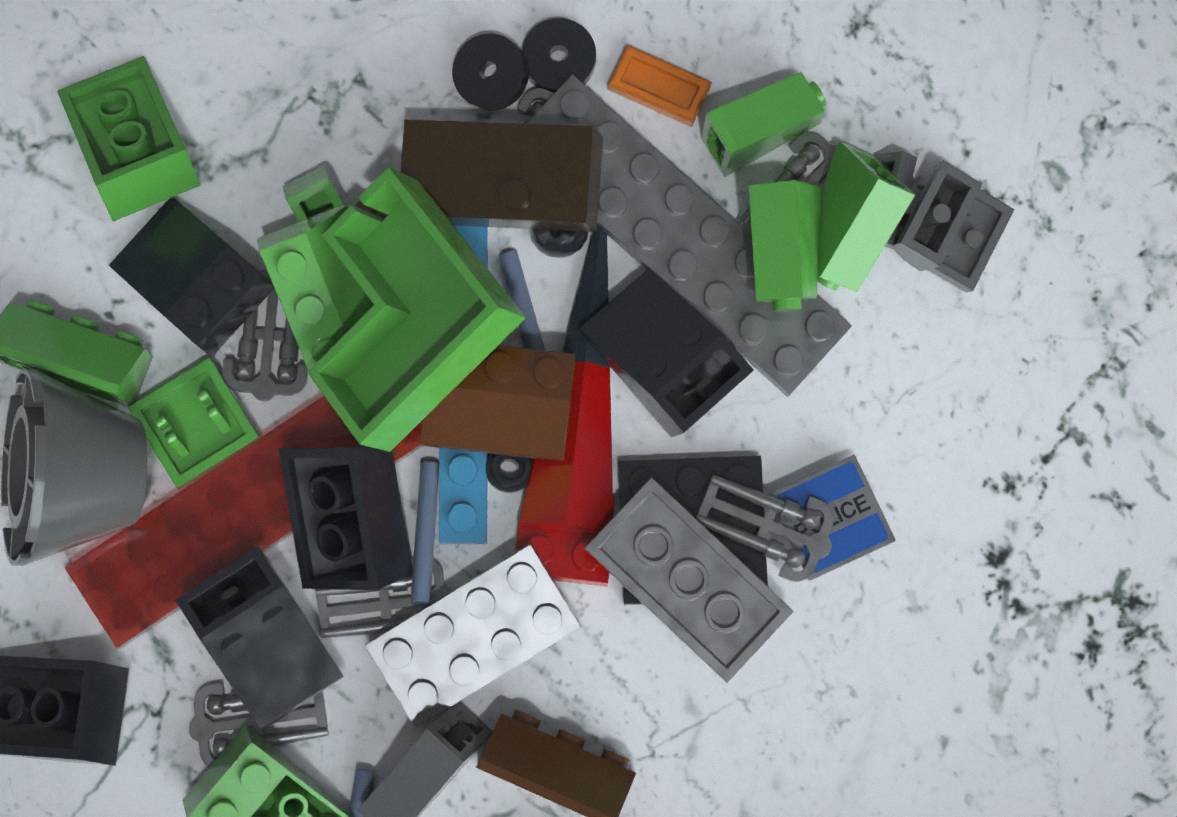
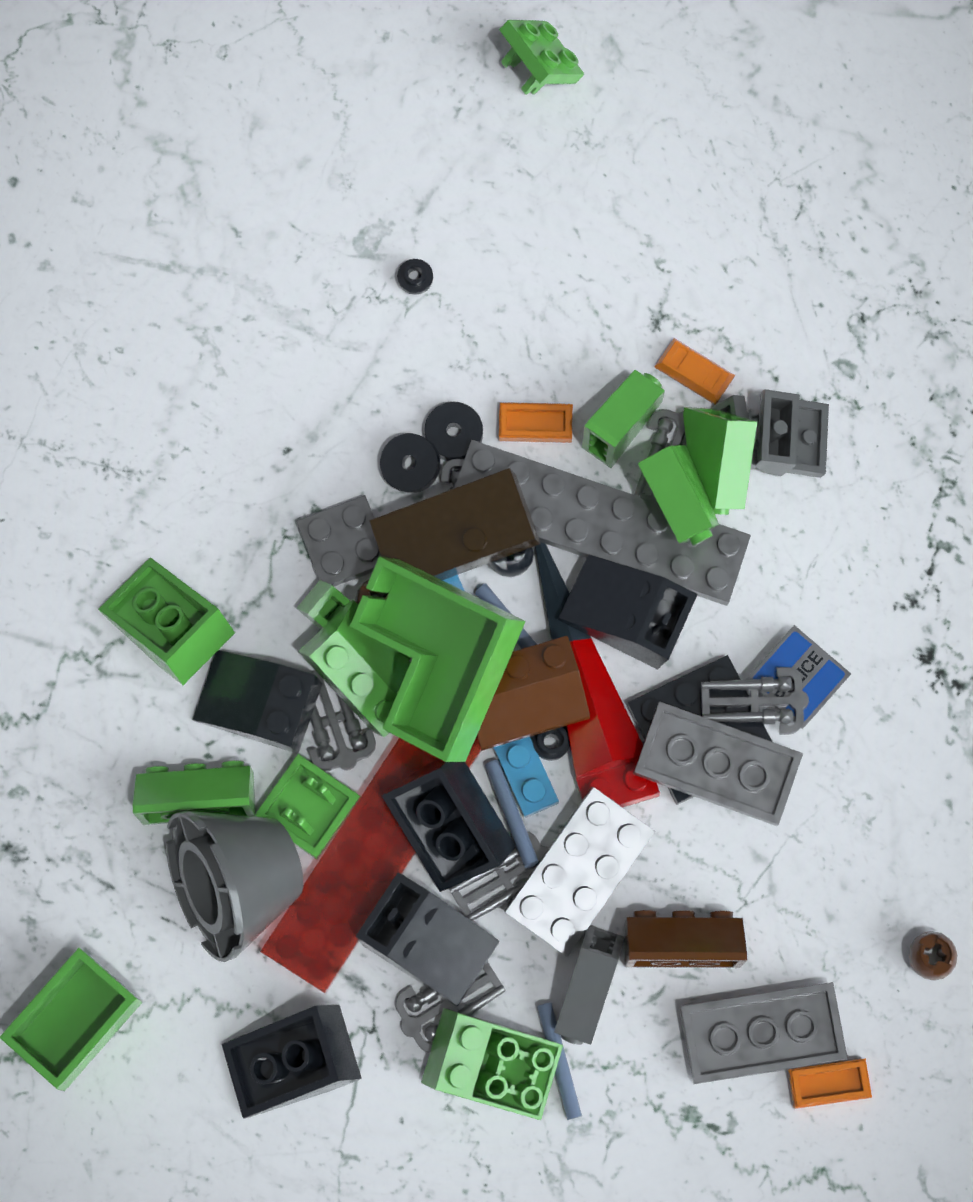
camera: 20 degrees left, 5 degrees down
none -> flat silver plate [296,495,382,587]
none -> orange tile [655,338,735,405]

